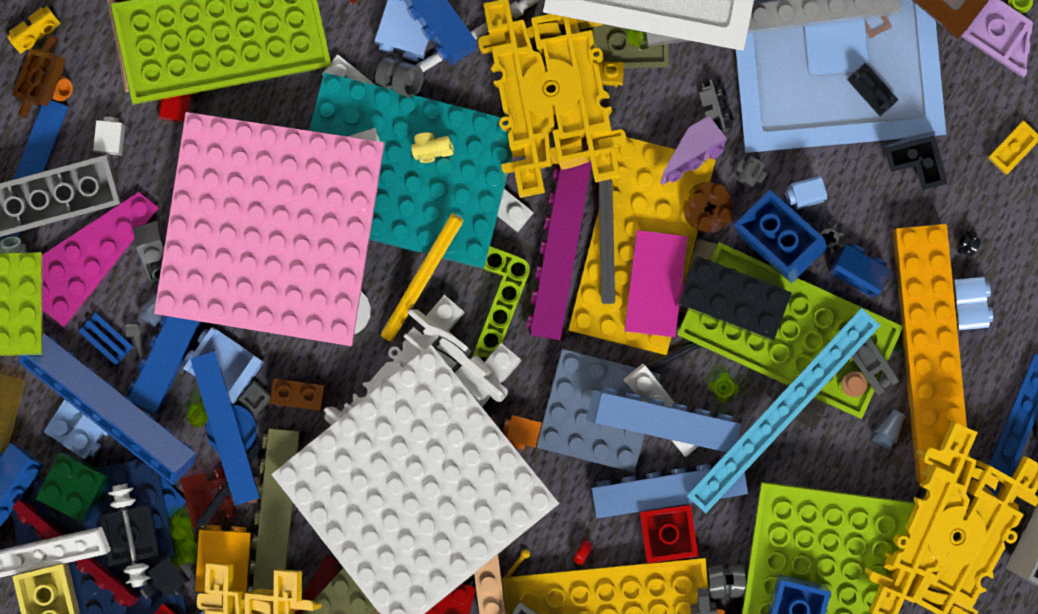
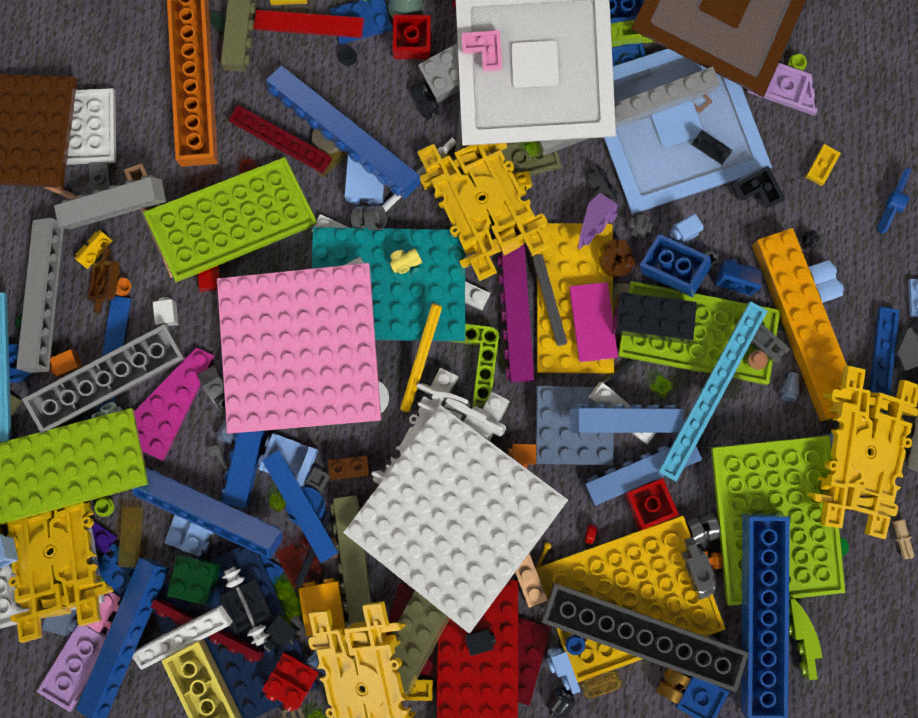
camera: 15 degrees left, 5 degrees down
blue tile [79,312,134,365] -> none

